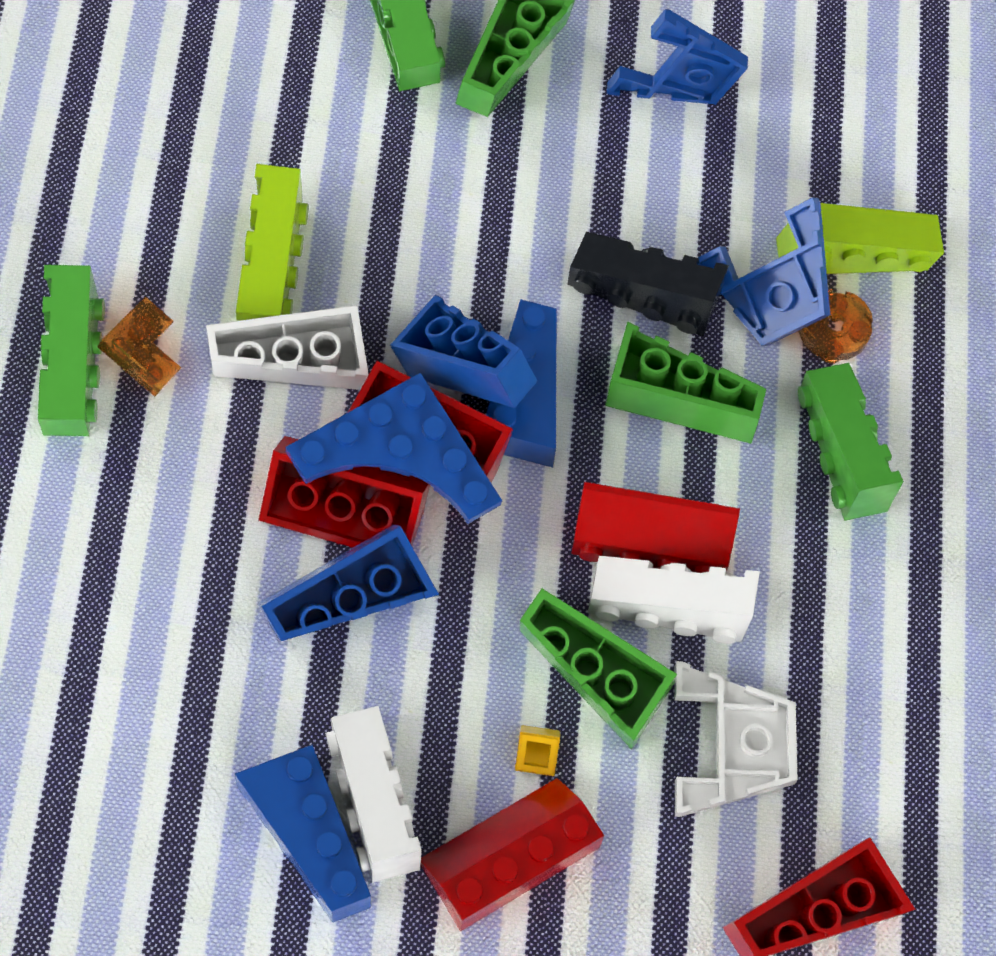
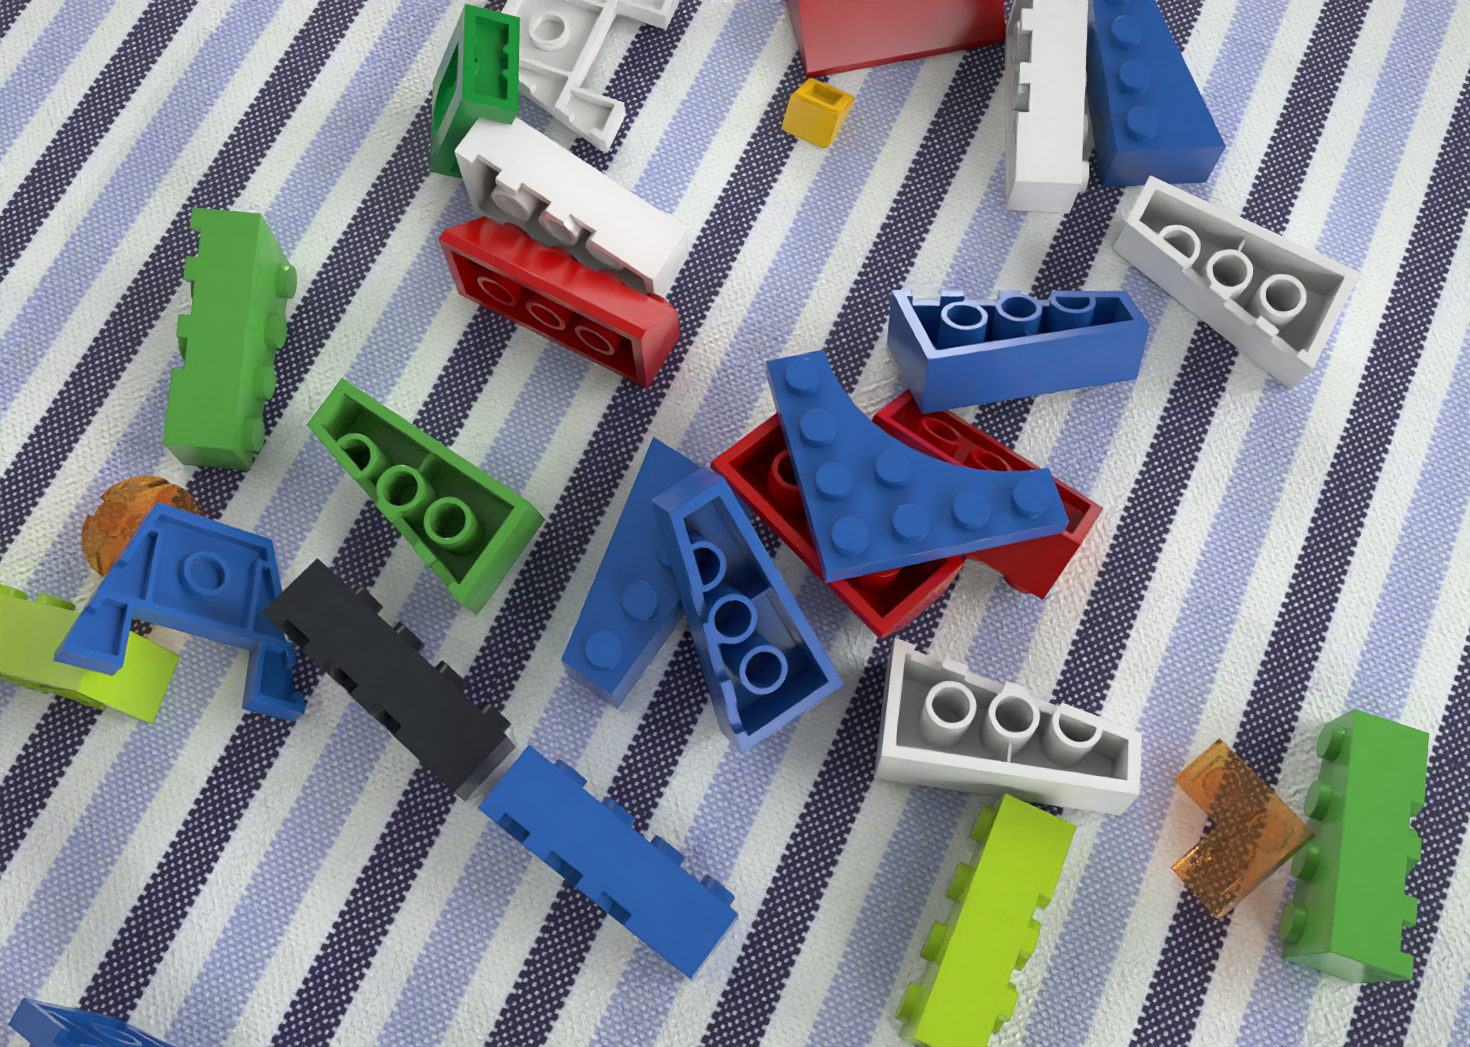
camera: 155 degrees left, 5 degrees up
bright green wedge [520,588,677,750] -> none
none -> green panel [429,4,520,179]
none -> blue wedge [478,745,739,981]
none -> white wedge [1112,175,1360,390]

